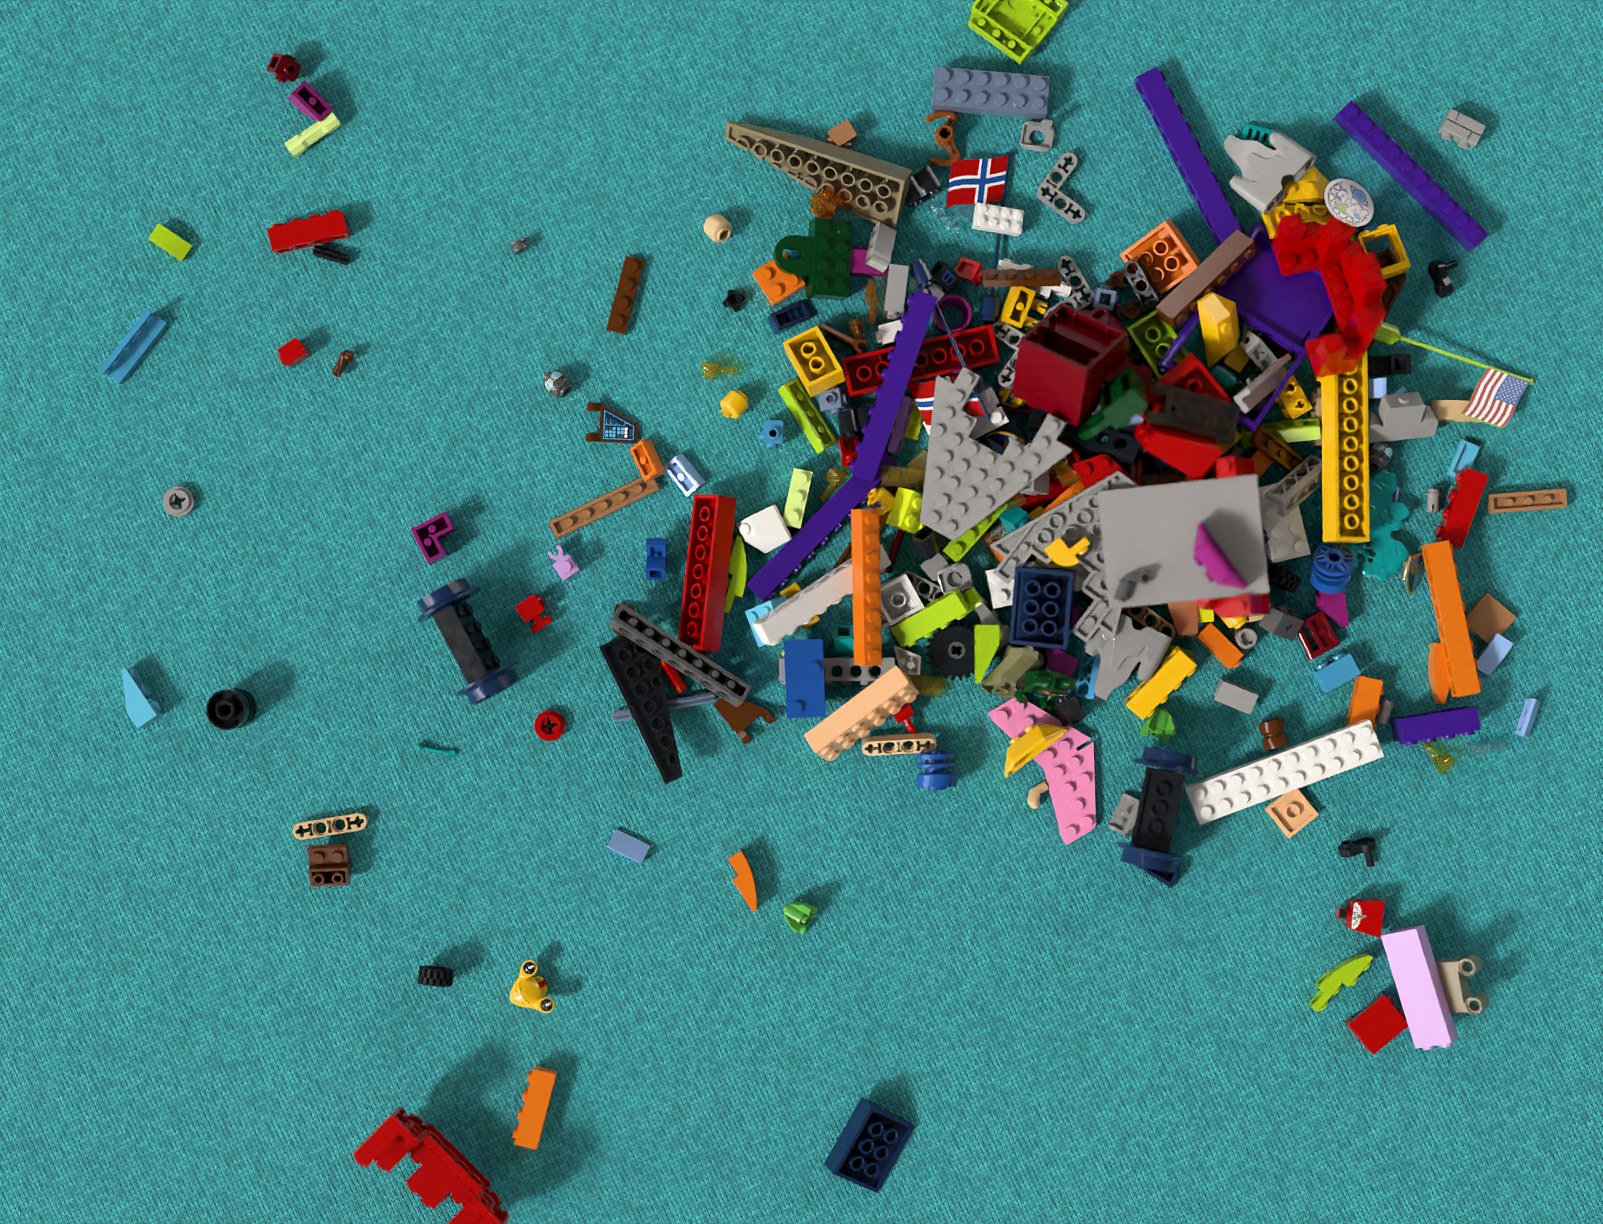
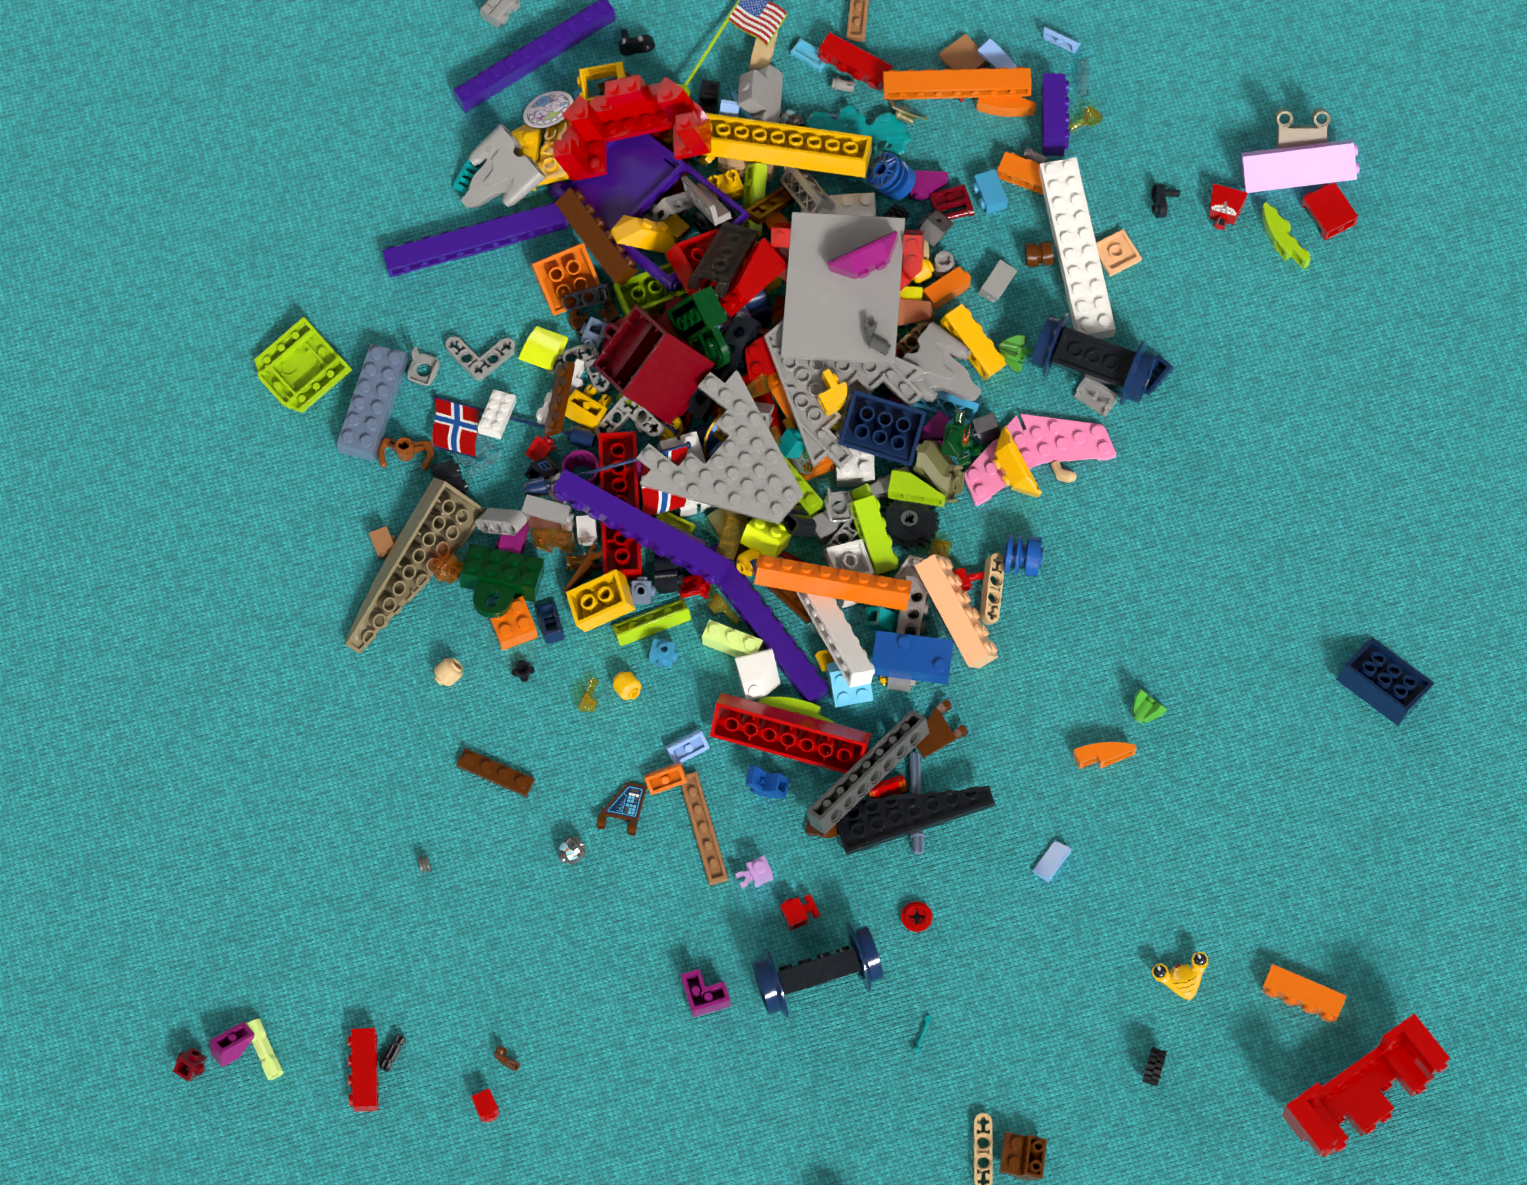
camera: 80 degrees left, 20 degrees down
none -> neon yellow slope [518,326,568,371]

